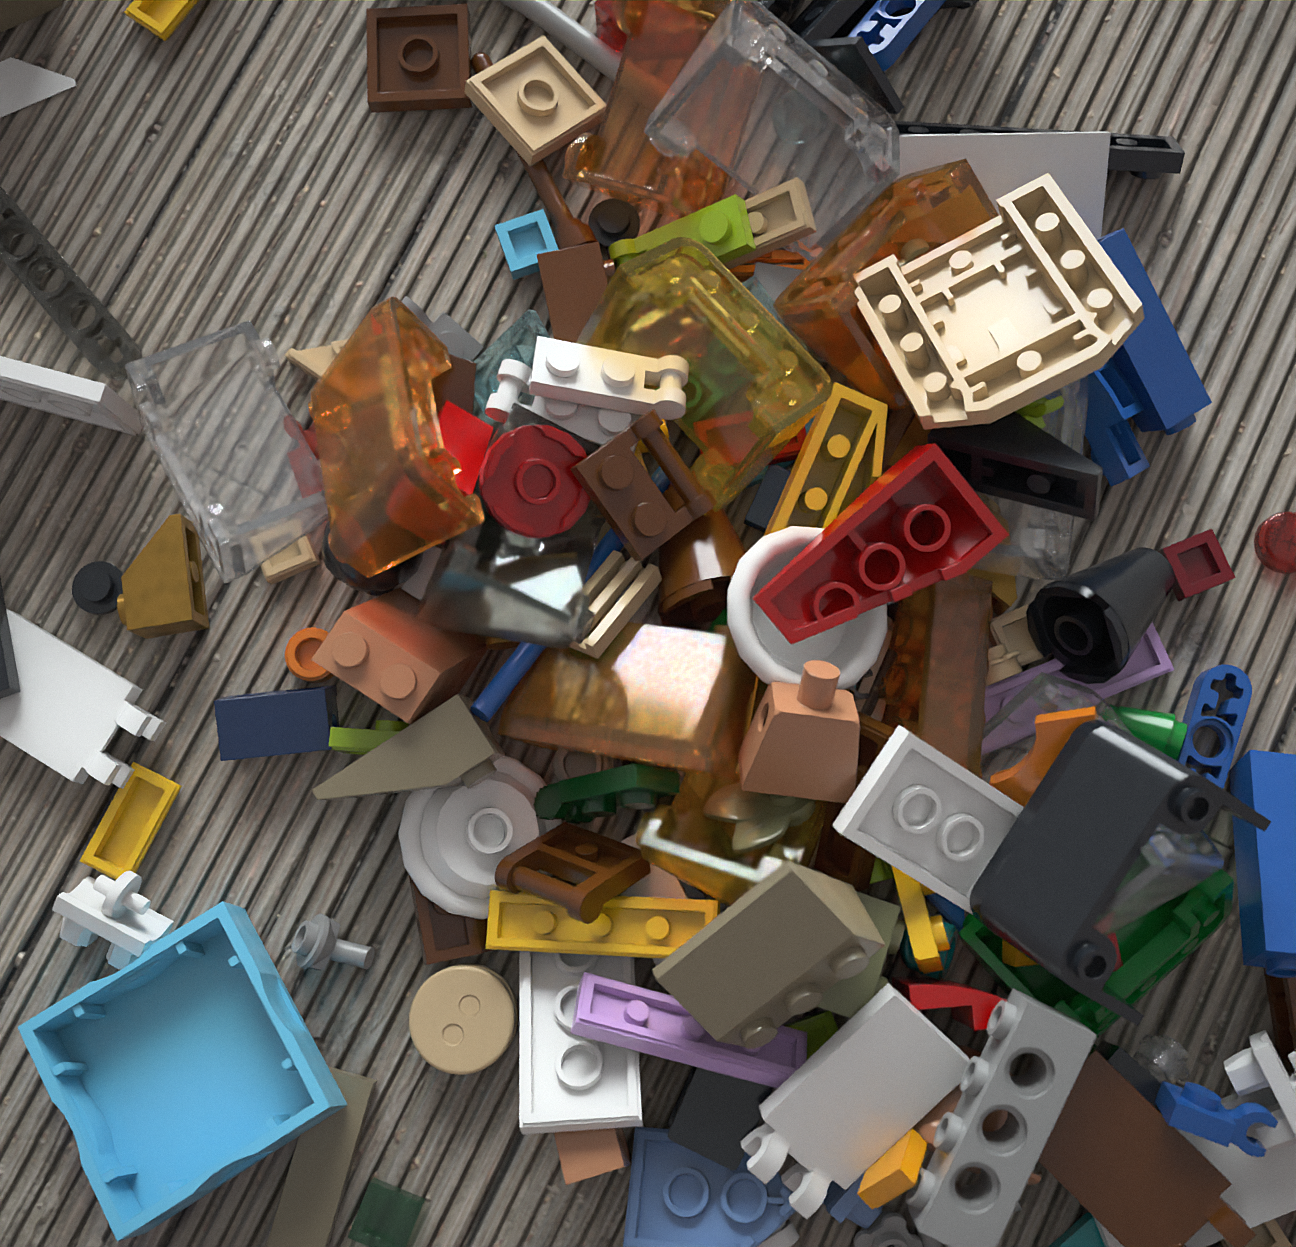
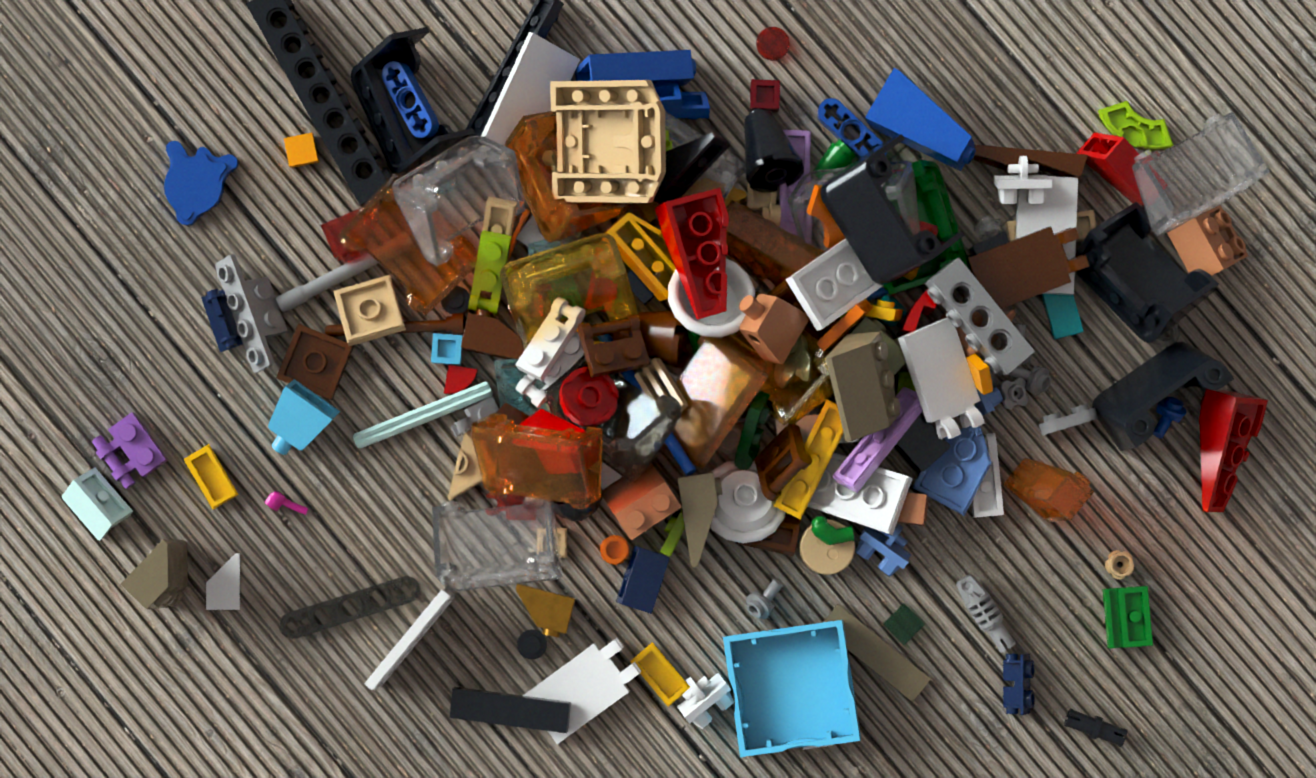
camera: 75 degrees left, 5 degrees up
blue plate [1154,1081,1278,1157] -> none
none -> dark pink hand [265,491,308,515]
none -> medium azure torso [268,379,340,455]
none -> light aqua axle [353,382,493,449]
none -> red tile [444,365,478,395]
none -> green arm [811,516,854,545]
none -> orange tile [817,300,874,351]
none -> medium blue hips [855,524,911,576]

